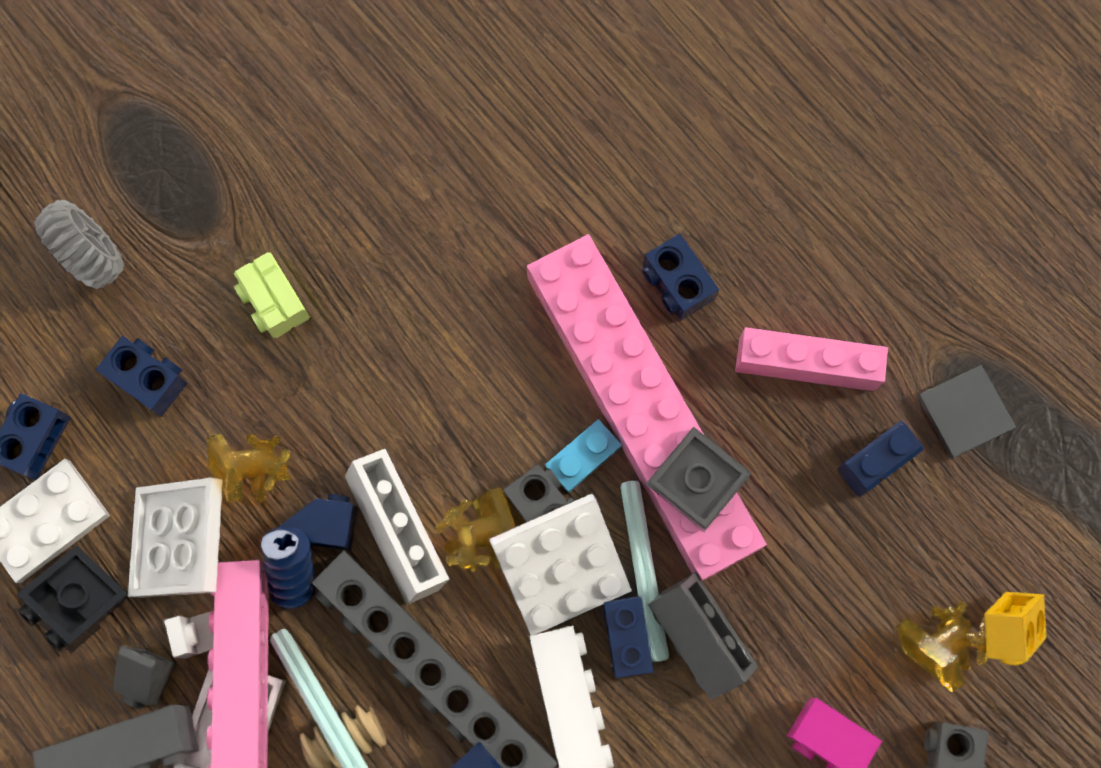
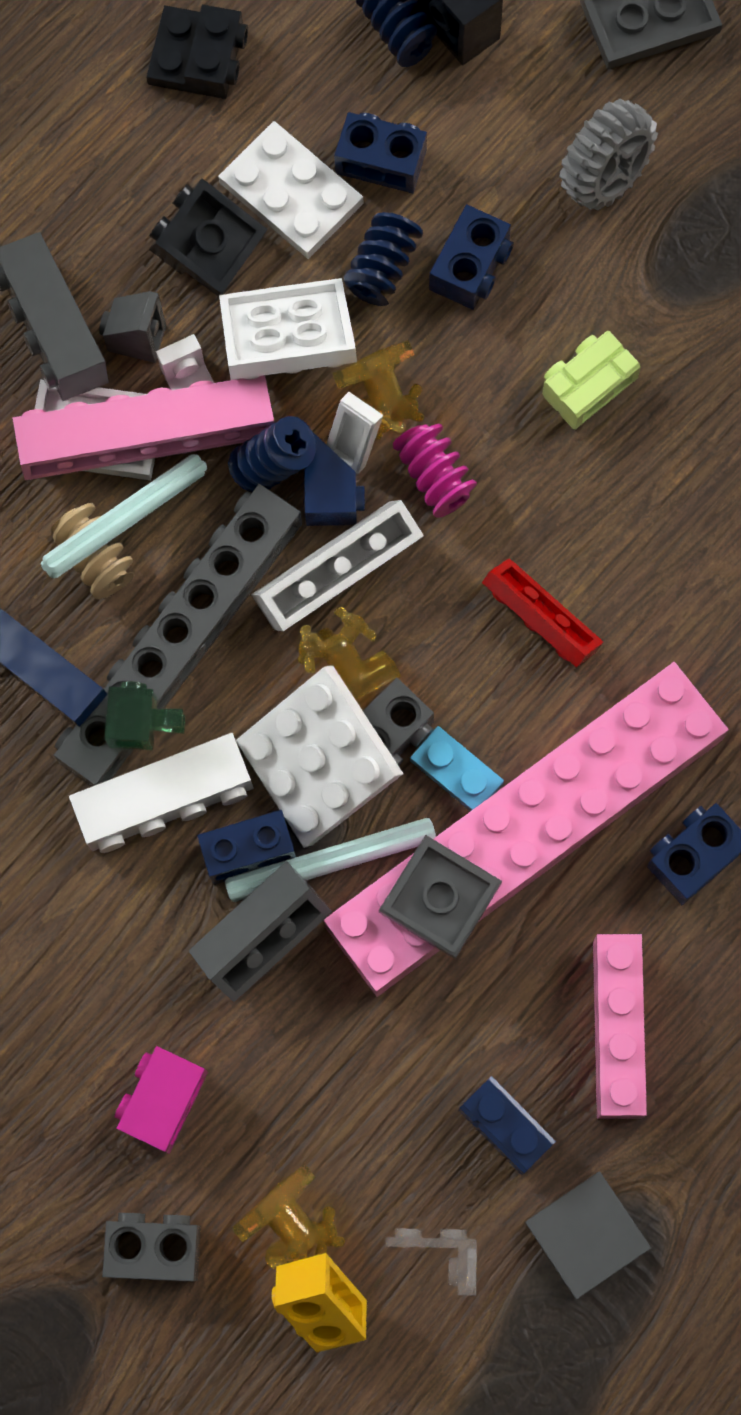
camera: 85 degrees right, 0 degrees up
none -> clear green brick [105,681,186,750]
none -> white tile [326,392,383,475]
none -> dark blue piece [344,212,423,306]
none -> clear bracket [385,1228,477,1296]
none -> dark pink piece [393,423,477,518]
none -> red plate [482,558,604,668]

